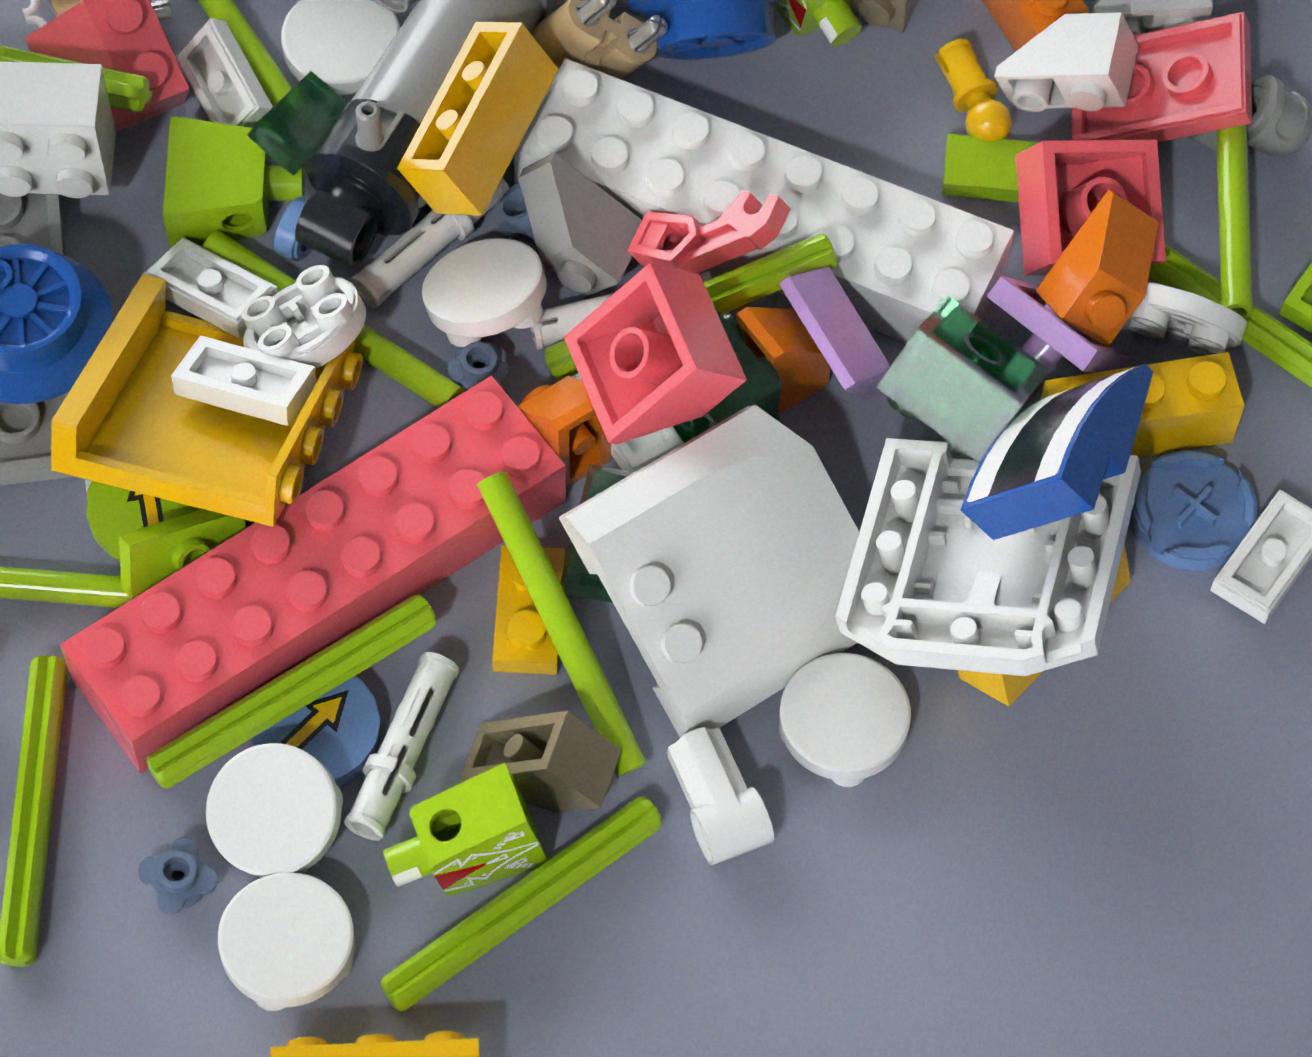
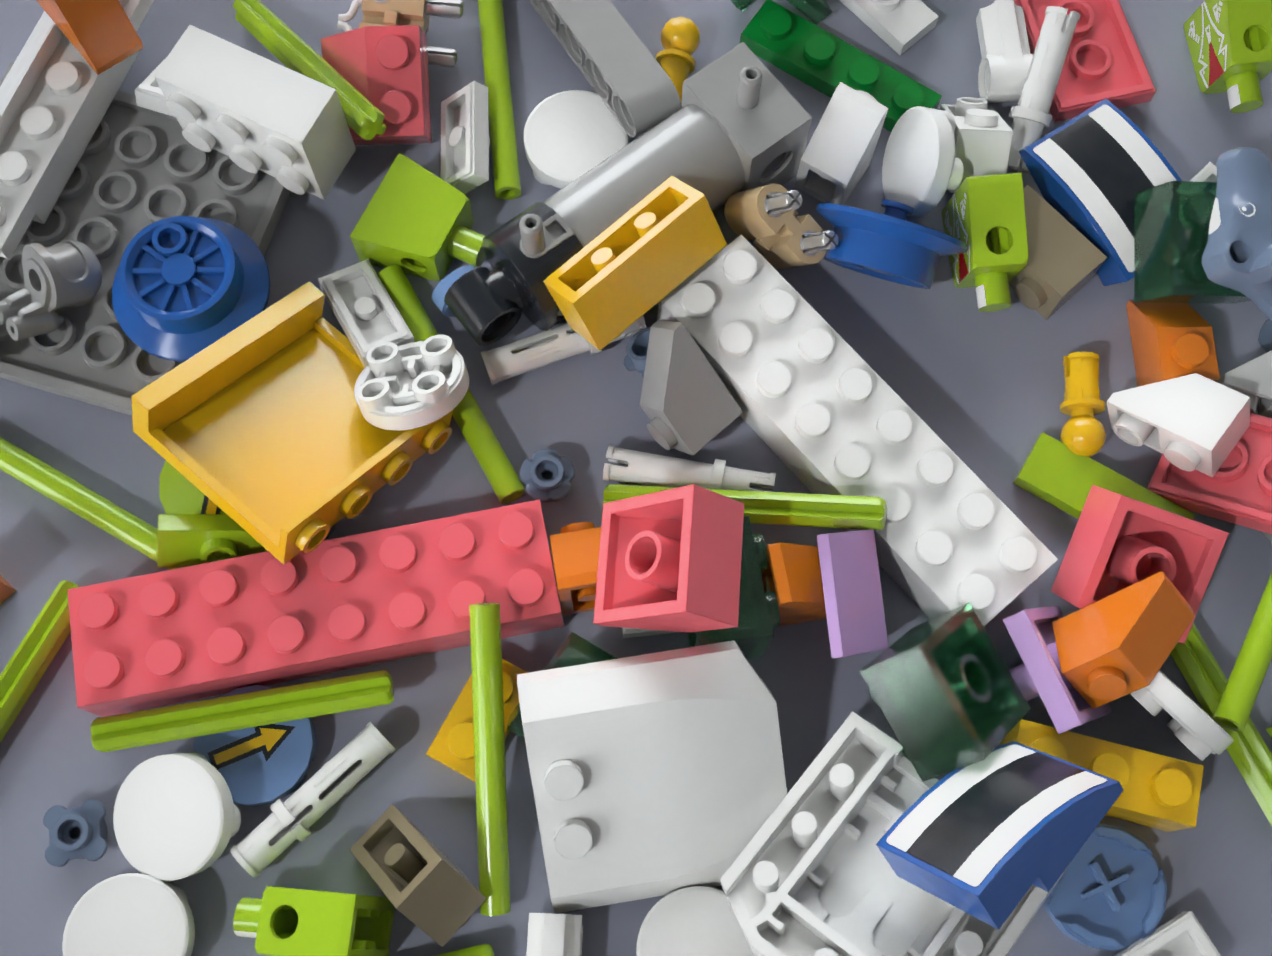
camera: 25 degrees right, 10 degrees up
white plate [171,335,316,426] -> none
clear green tile [247,71,348,176] -> none
white tile [422,238,547,347] -> none
coral piece [627,191,791,275] -> none

